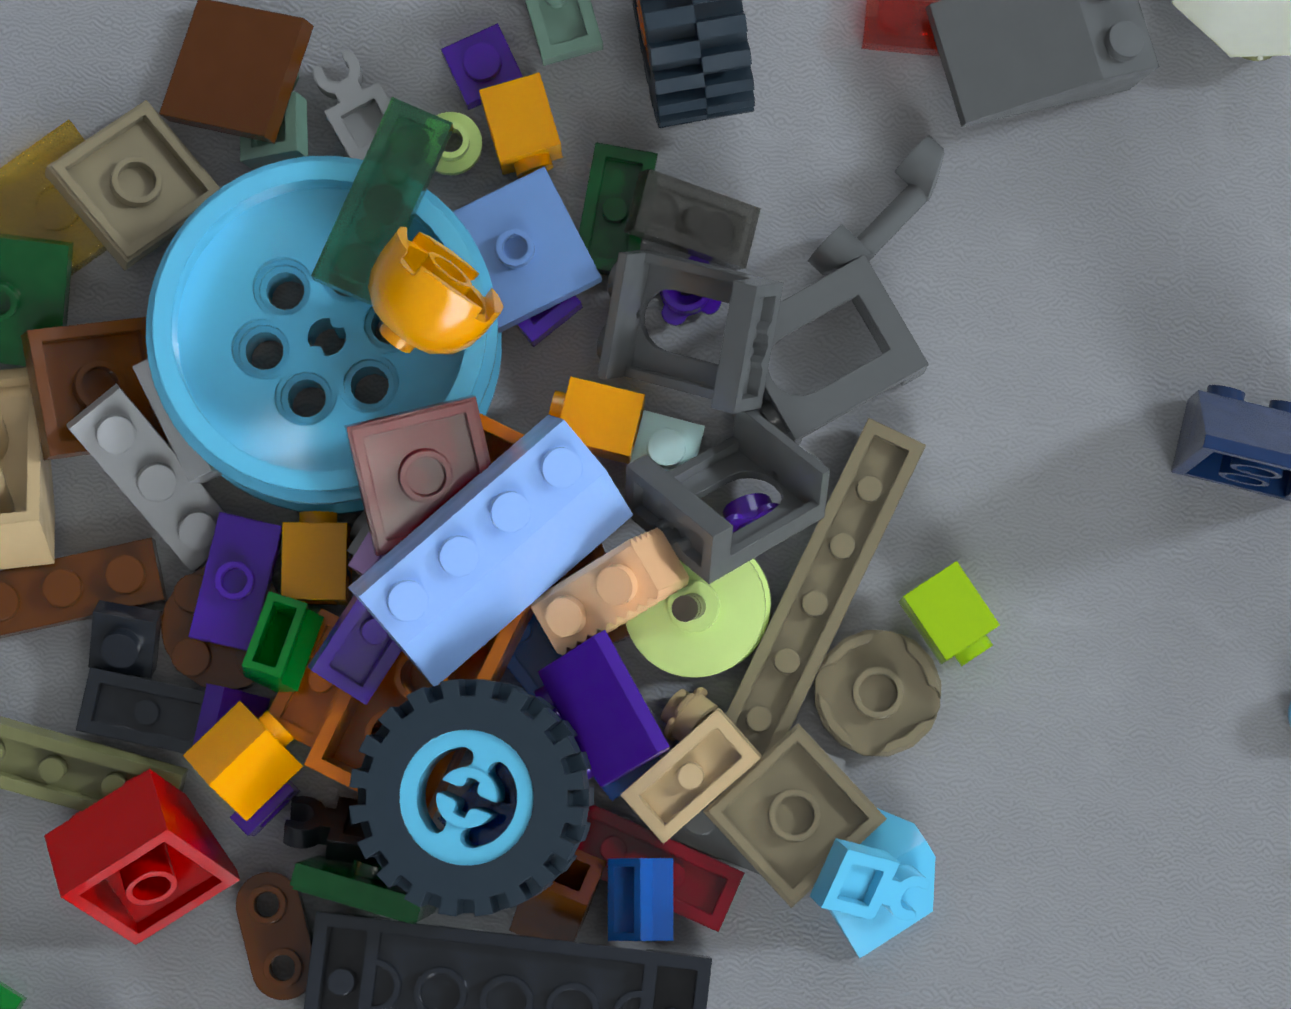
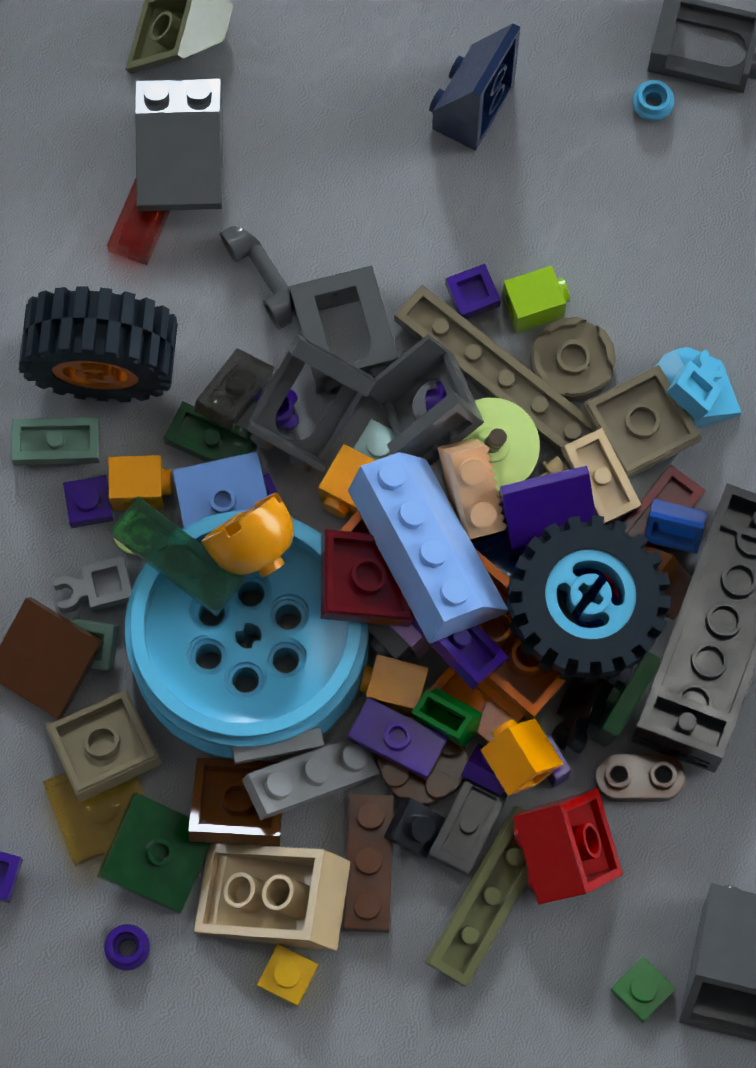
camera: 75 degrees left, 10 degrees down
none -> dark purple plate [445,264,501,319]

